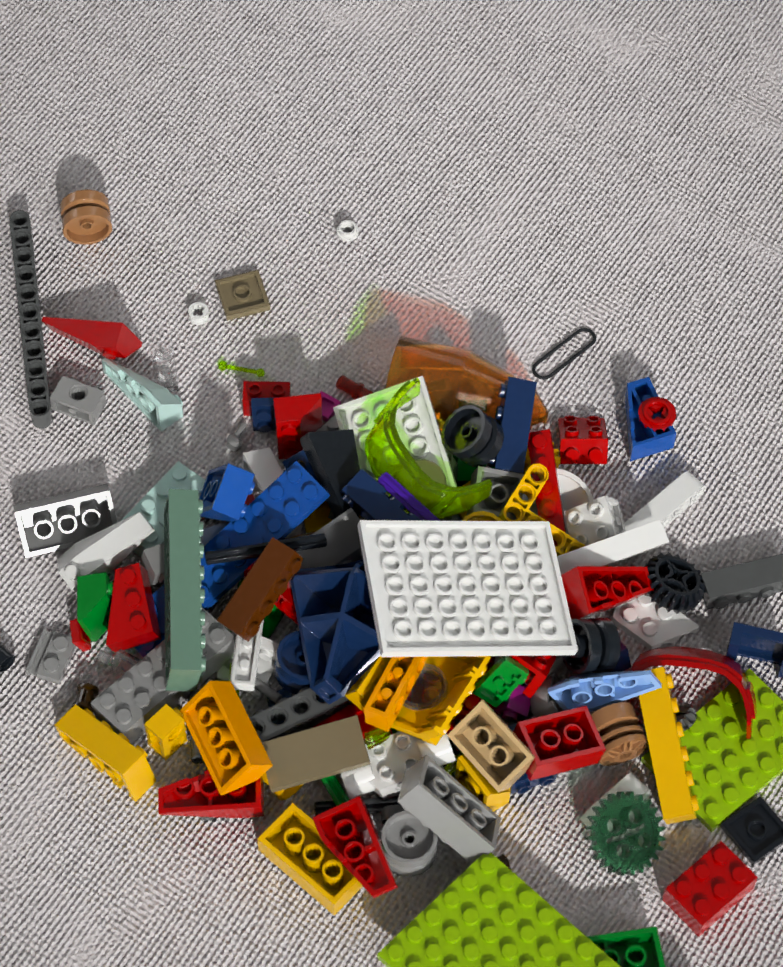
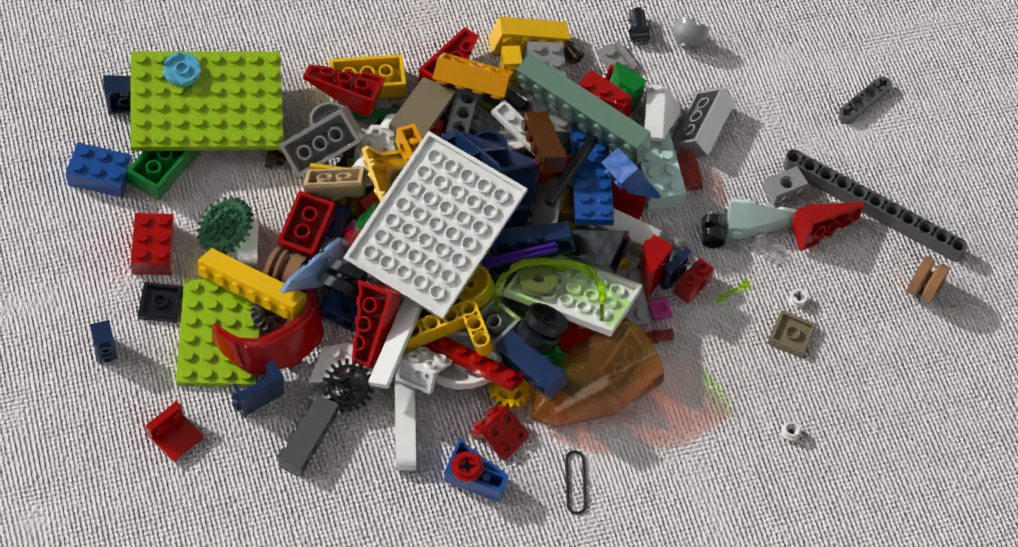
camera: 125 degrees right, 0 degrees up
none -> clear red hinge [676,149,703,192]
none -> black wheel [701,213,726,249]

